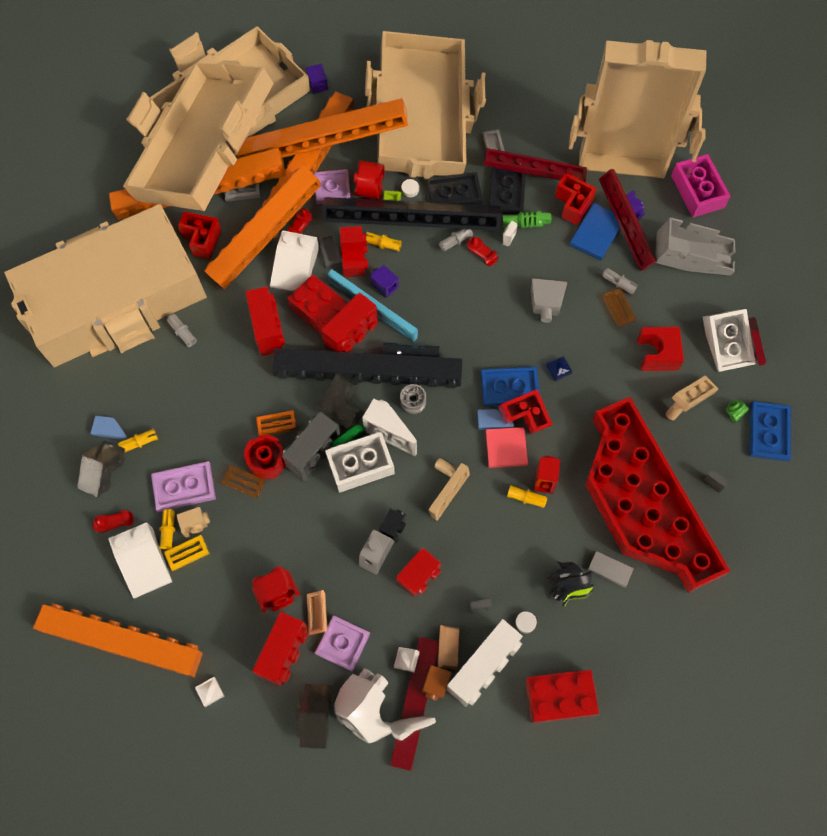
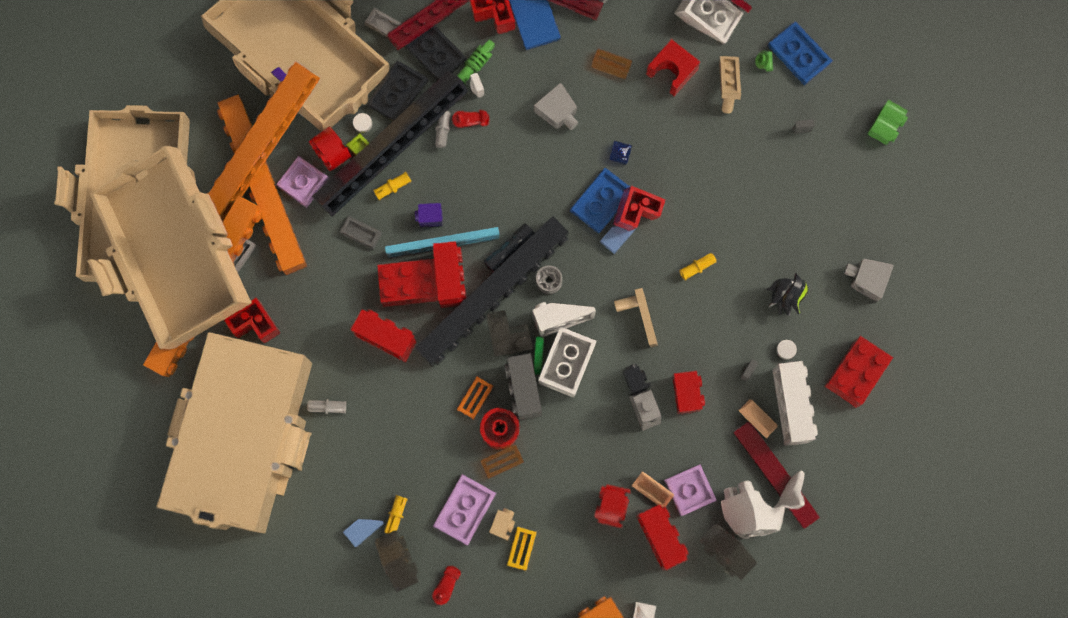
camera: 50 degrees left, 10 degrees up
white slope [108,522,172,599] -> none
yellow axle [159,509,175,549] -> none
orange brick [204,165,321,290] -> none
white slope [270,230,319,292] -> none
red piece [288,208,312,234] -> none
dark purple brick [306,63,328,94] -> none
red brick [340,226,369,277] -> none
white tile [394,647,419,672] -> none
dark orange brick [422,665,451,701] -> none
coral tile [486,427,528,468] -> none
red brick [534,455,560,494] -> none
red brick [585,397,730,593] -> none
light grey tile [587,551,634,588] -> none
light grey axle [602,268,638,295] -> none
none -> light grey torso [844,259,894,302]
none -> bright green brick [867,100,908,145]

